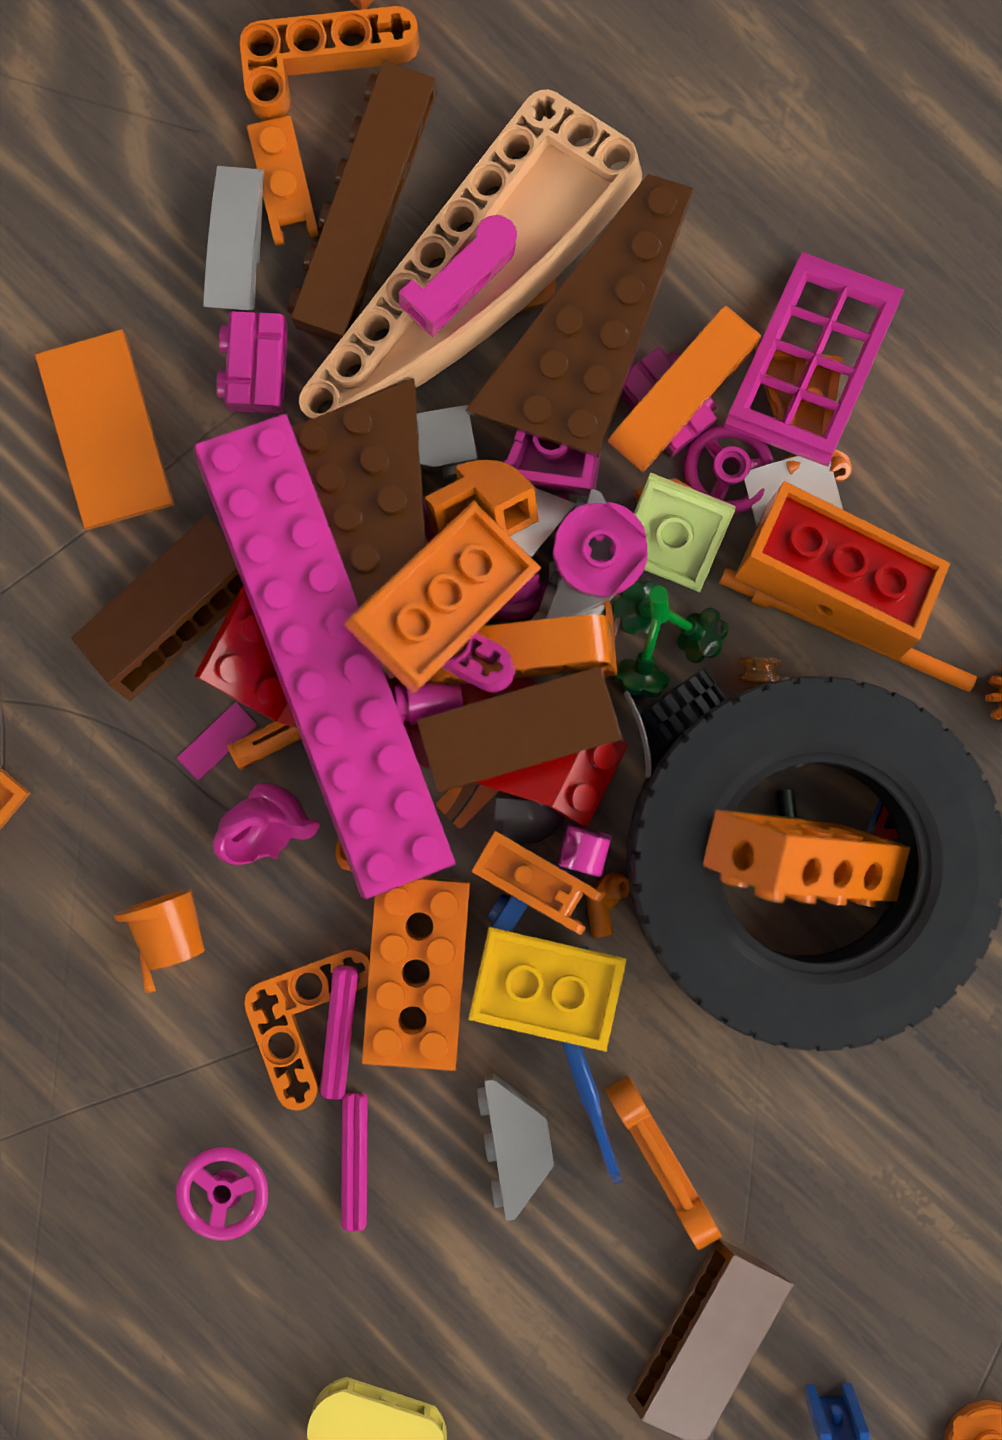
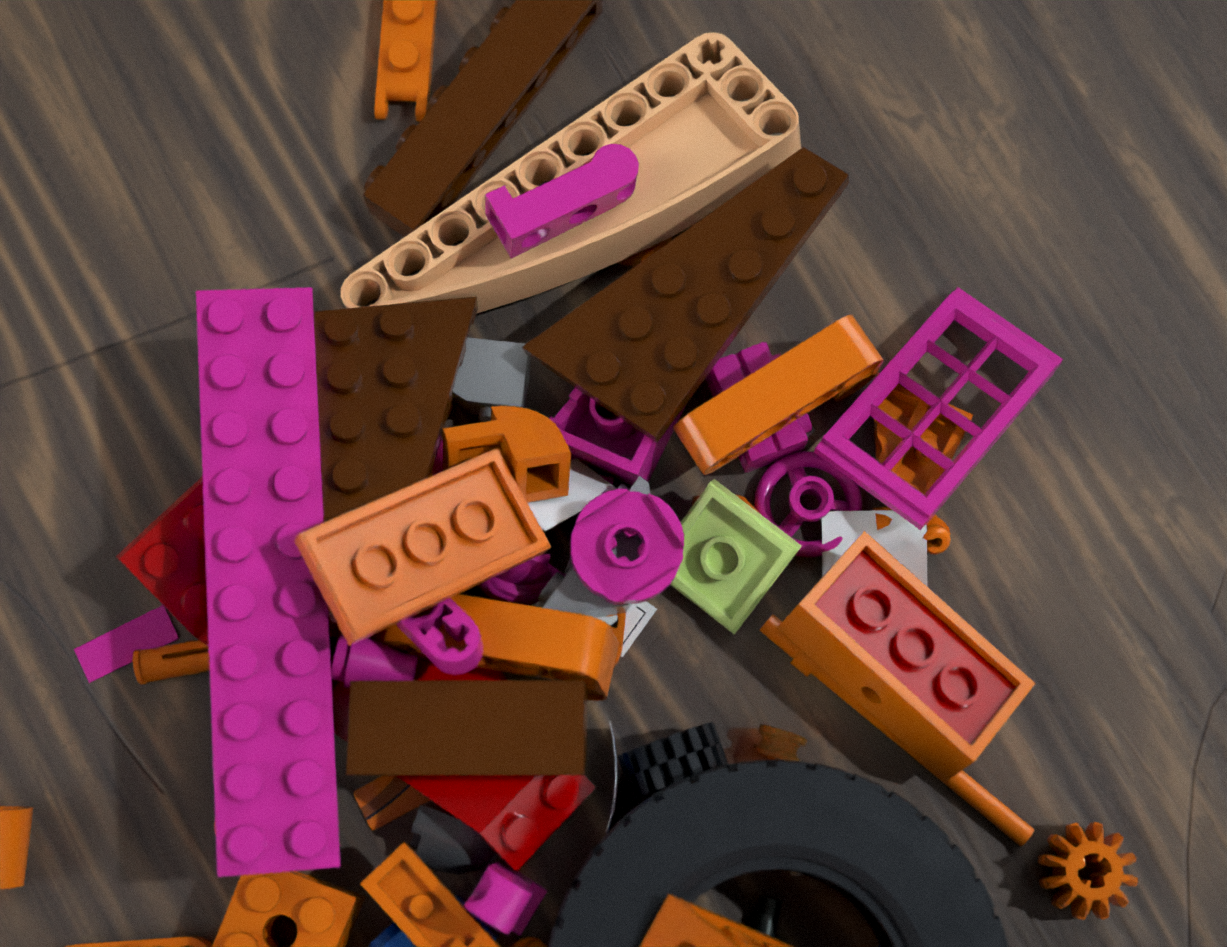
camera: 15 degrees right, 10 degrees down
orange tile [35,329,174,530] -> none
reddish brown brick [71,514,243,701] -> none
light grey slope [203,166,264,310] -> none
dark pink hair [213,782,321,865] -> none
dark pink brick [217,311,288,414] -> none
dark green plant [612,581,729,697] -> none

